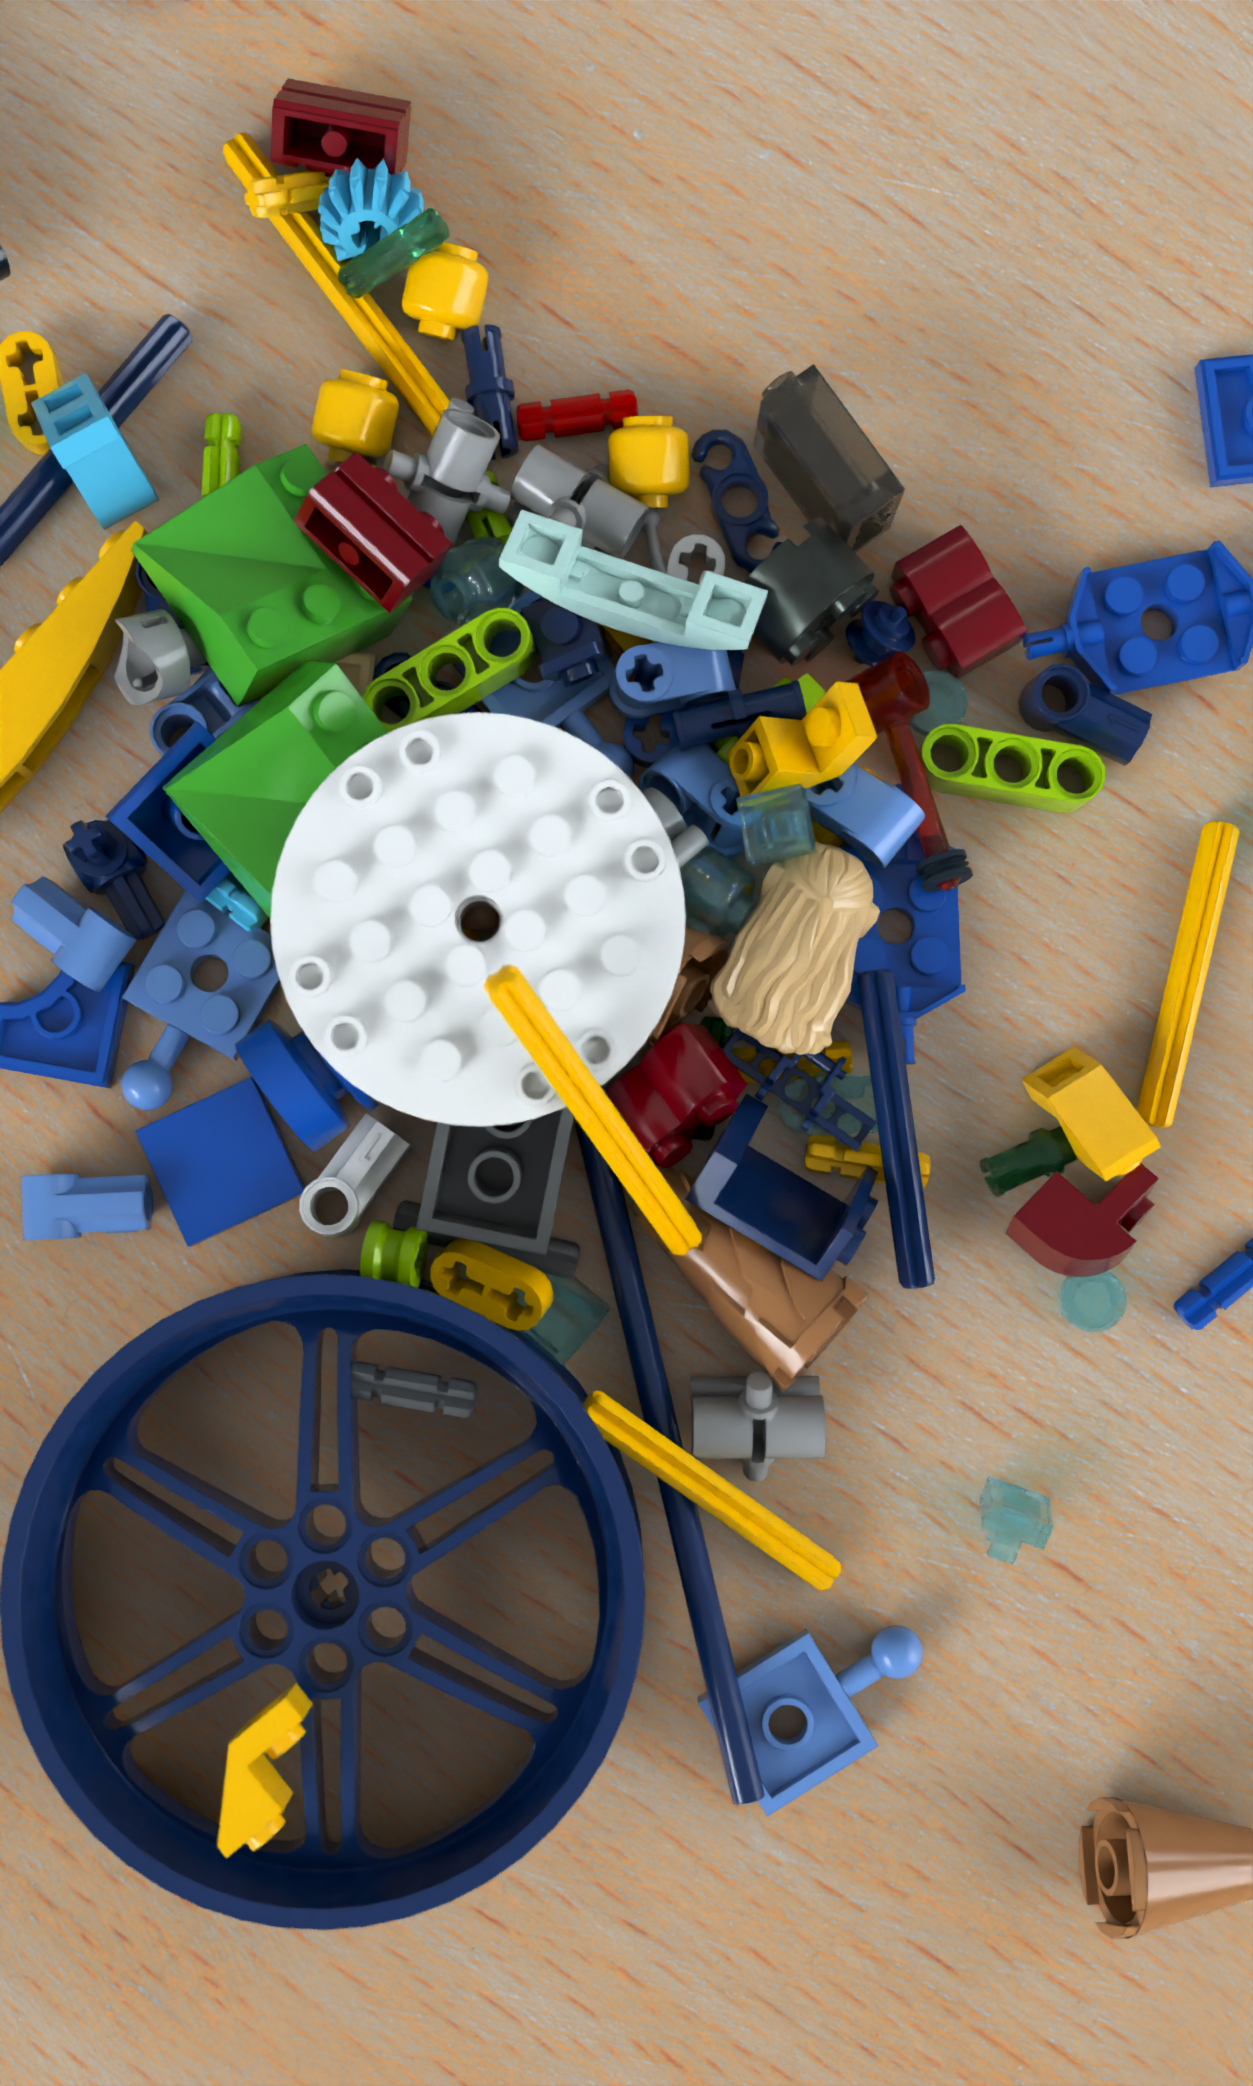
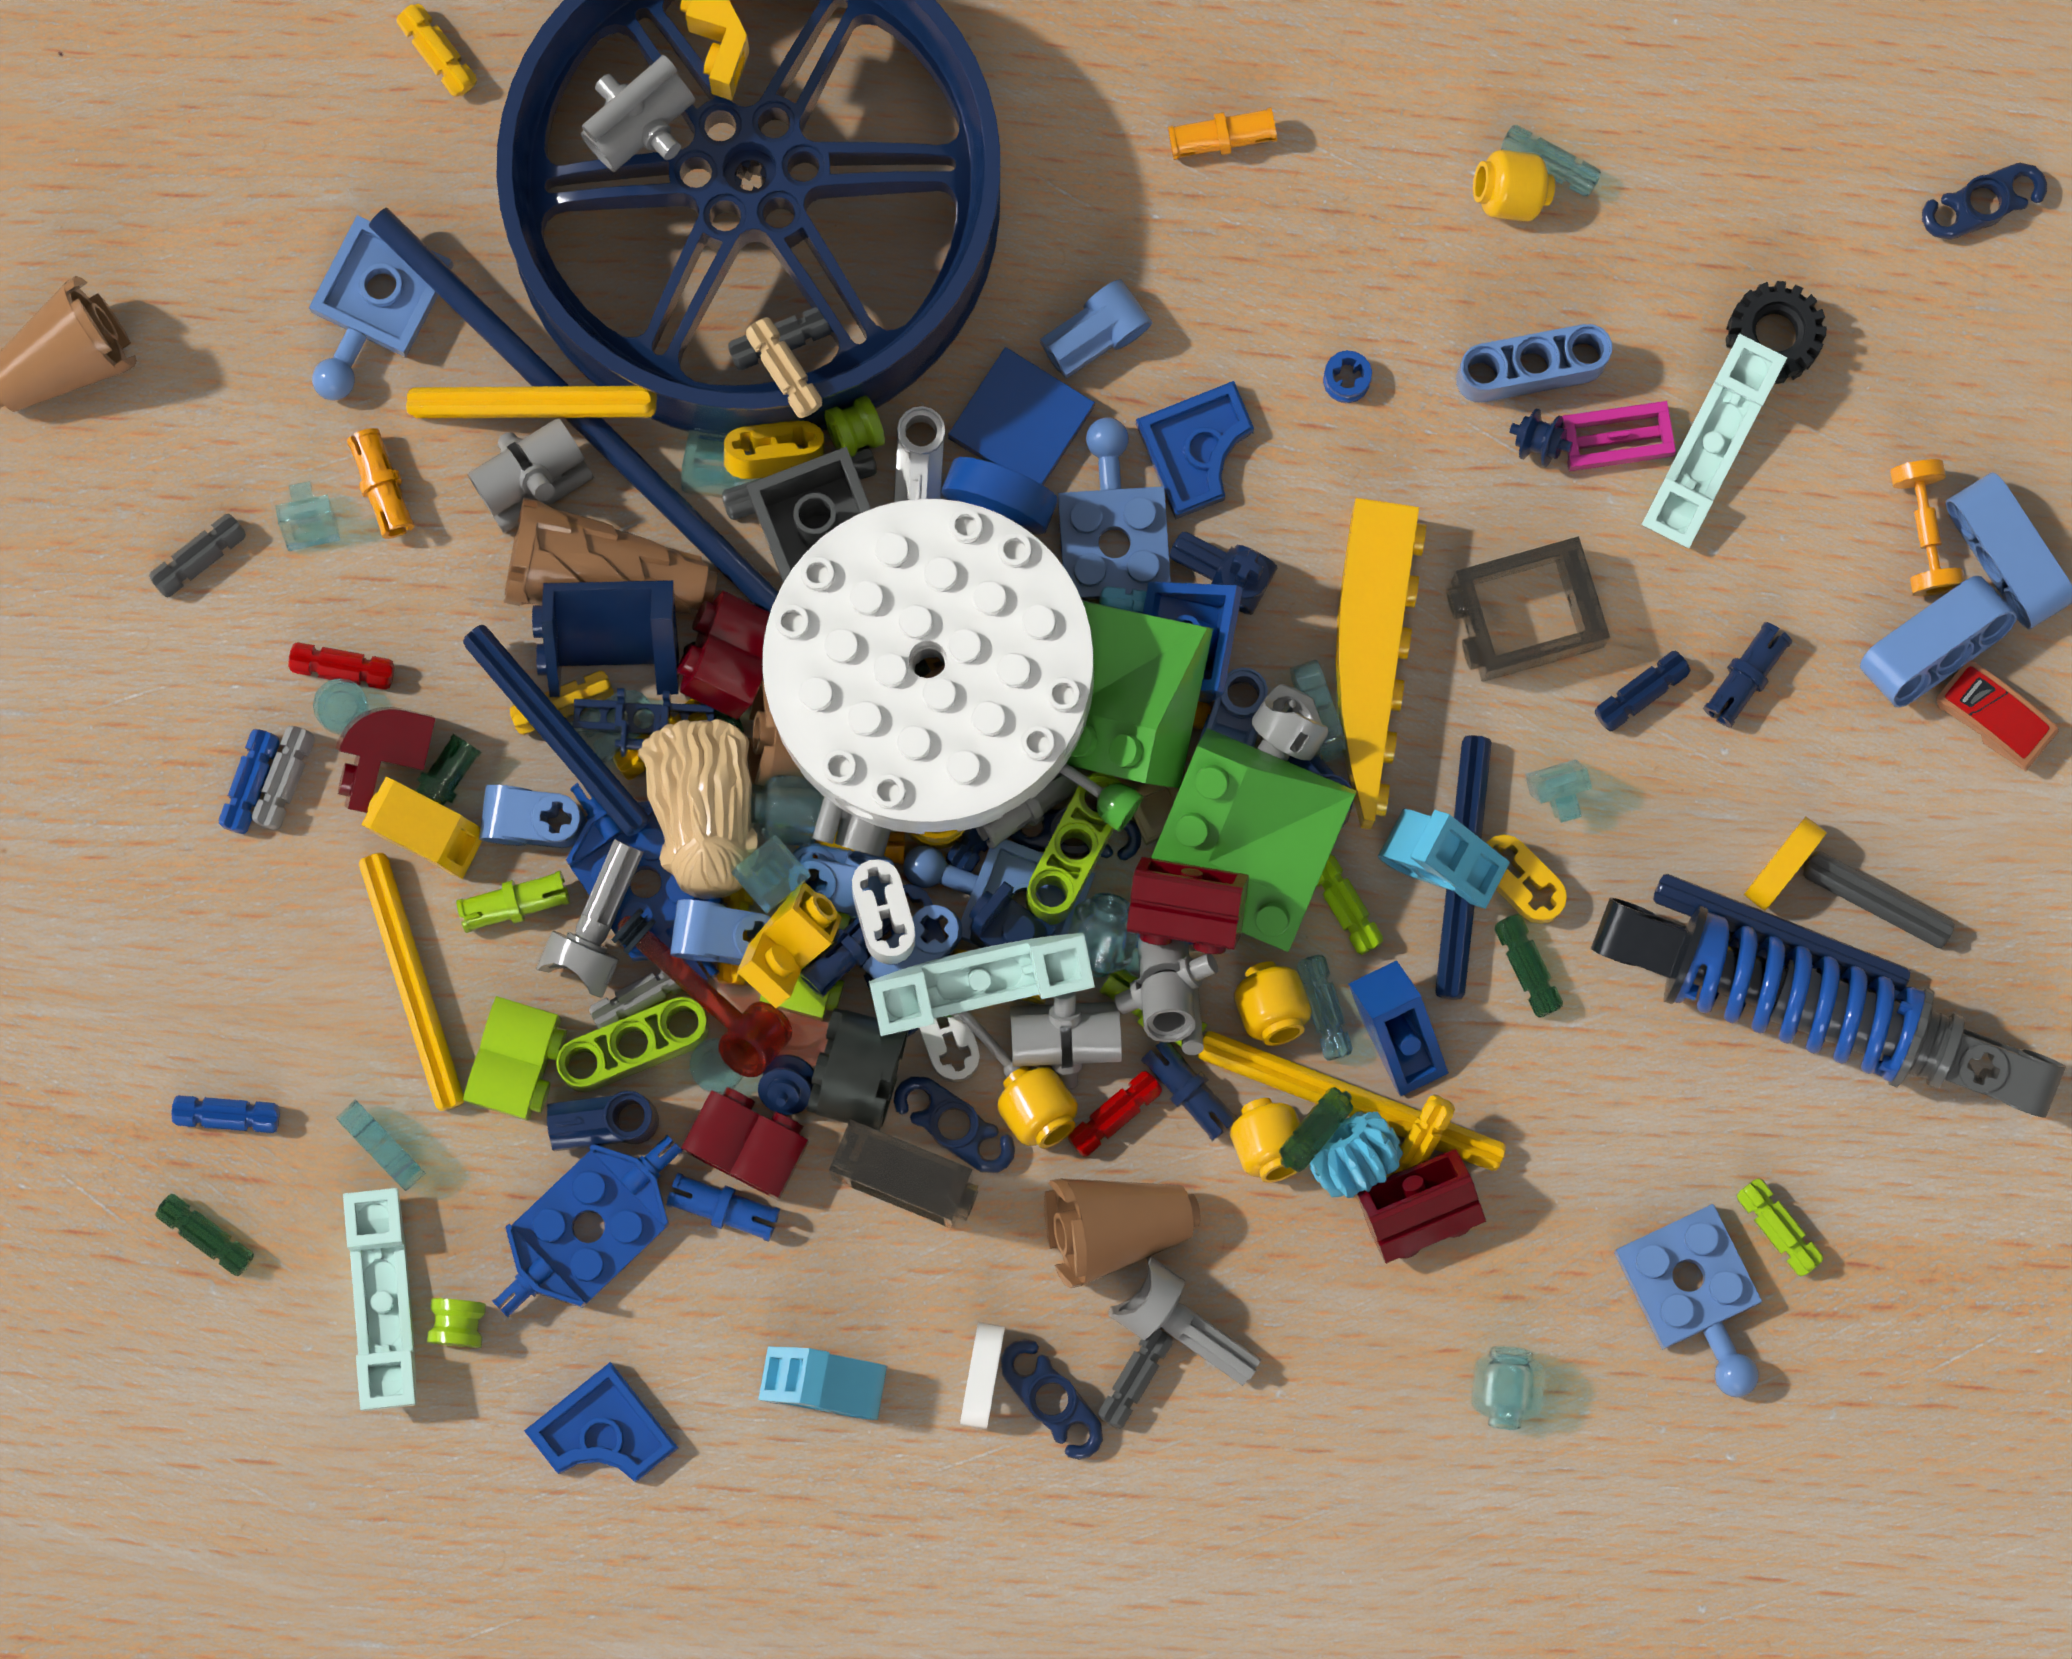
camera: 145 degrees right, 5 degrees down
medium blue piece [11,876,137,992] -> none
yellow axle [484,964,702,1256] -> none
none -> dark grey axle [149,514,246,597]
none -> light grey axle [252,726,315,830]
none -> red axle [288,642,395,690]
none -> light orange pin [347,428,415,539]
none -> yellow axle [396,3,477,97]
none -> lime pin [456,871,570,933]
none -> lime brick [463,996,567,1122]
none -> medium blue piece [479,785,586,848]
none -> light grey piece [536,839,644,998]
none -> light grey pin [581,55,695,172]
none -> light grey axle [589,960,692,1029]
none -> blue pin [666,1173,780,1242]
none -> tan axle [746,317,822,418]
none -> medium azure tile [758,1346,887,1420]
none -> white beam [852,859,915,965]
none -> white beam [960,1322,1005,1429]
none -> dark blue piece [1001,1339,1103,1460]
none -> medium nougat cone [1044,1178,1201,1288]
none -> bright green hinge [1059,763,1144,832]
none -> dark grey axle [1098,1329,1173,1429]
none -> light grey piece [1108,1256,1261,1386]
none -> clear light blue beam [1290,659,1346,762]
none -> clear light blue axle [1297,955,1353,1061]
none -> blue slope [1348,960,1449,1097]
none -> clear green axle [1495,914,1563,1018]

